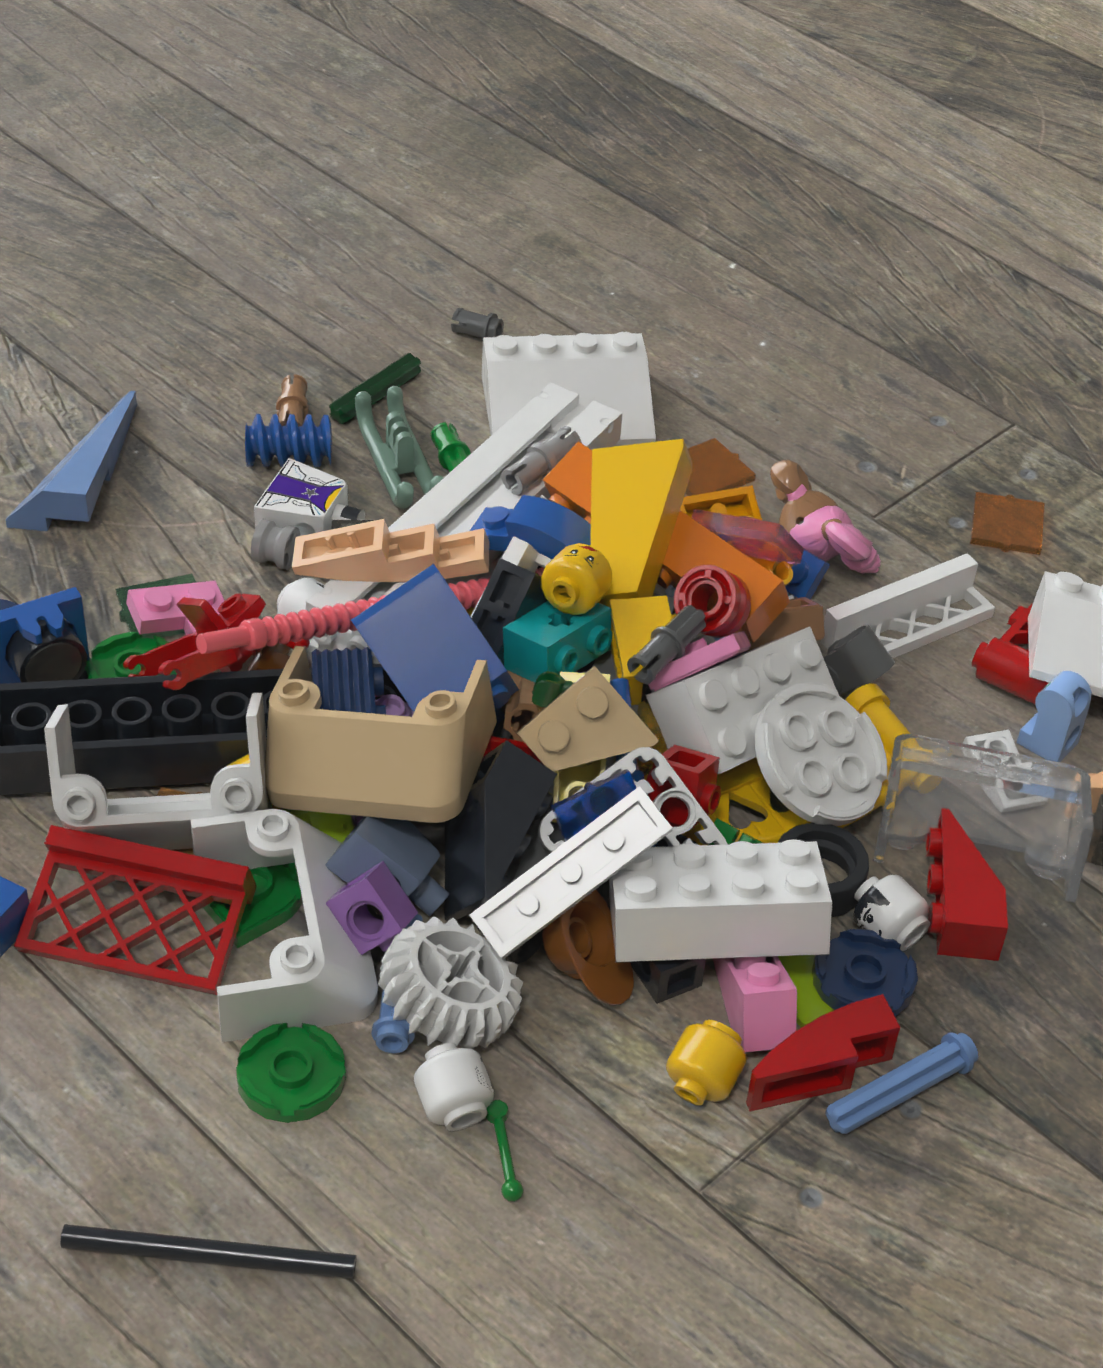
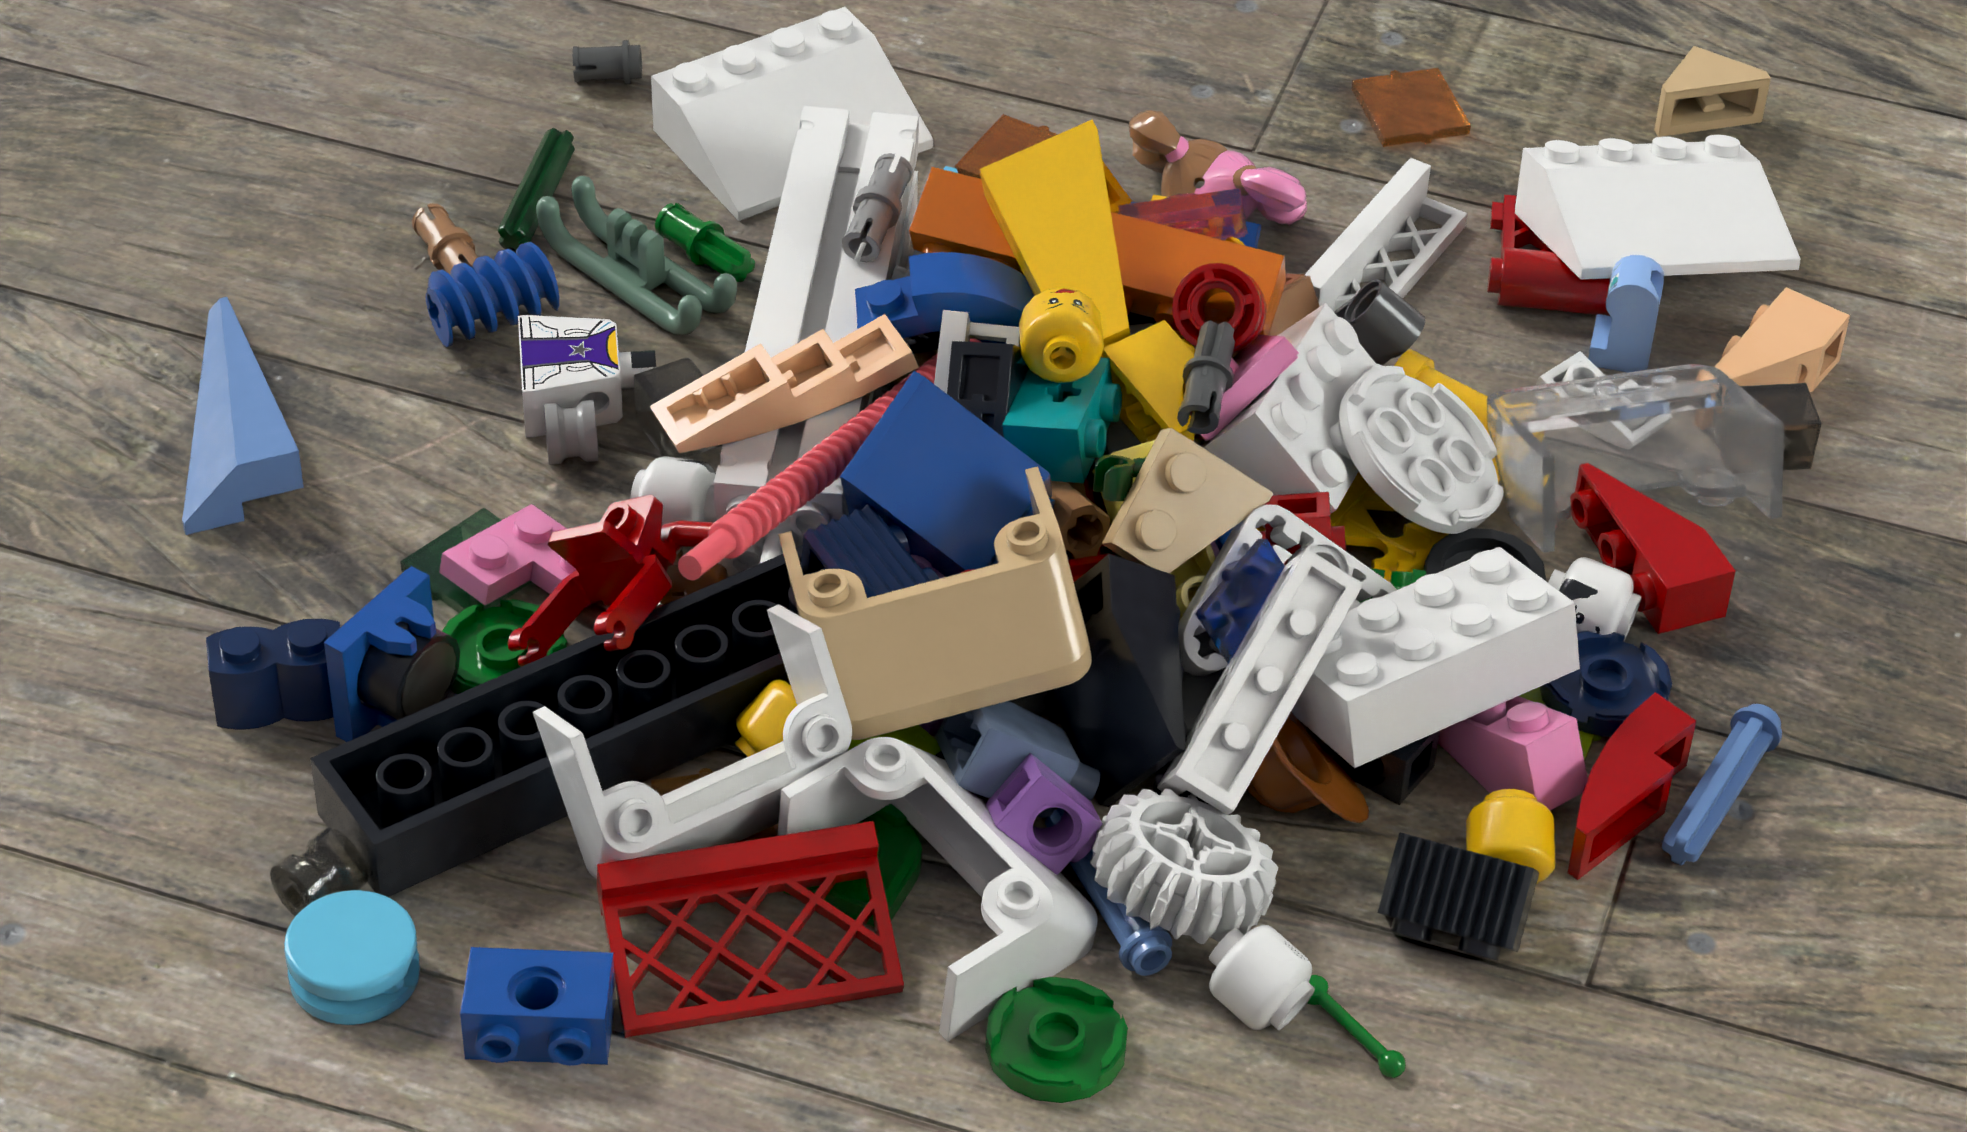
camera: 25 degrees left, 0 degrees up
none -> black brick [1377,832,1539,961]

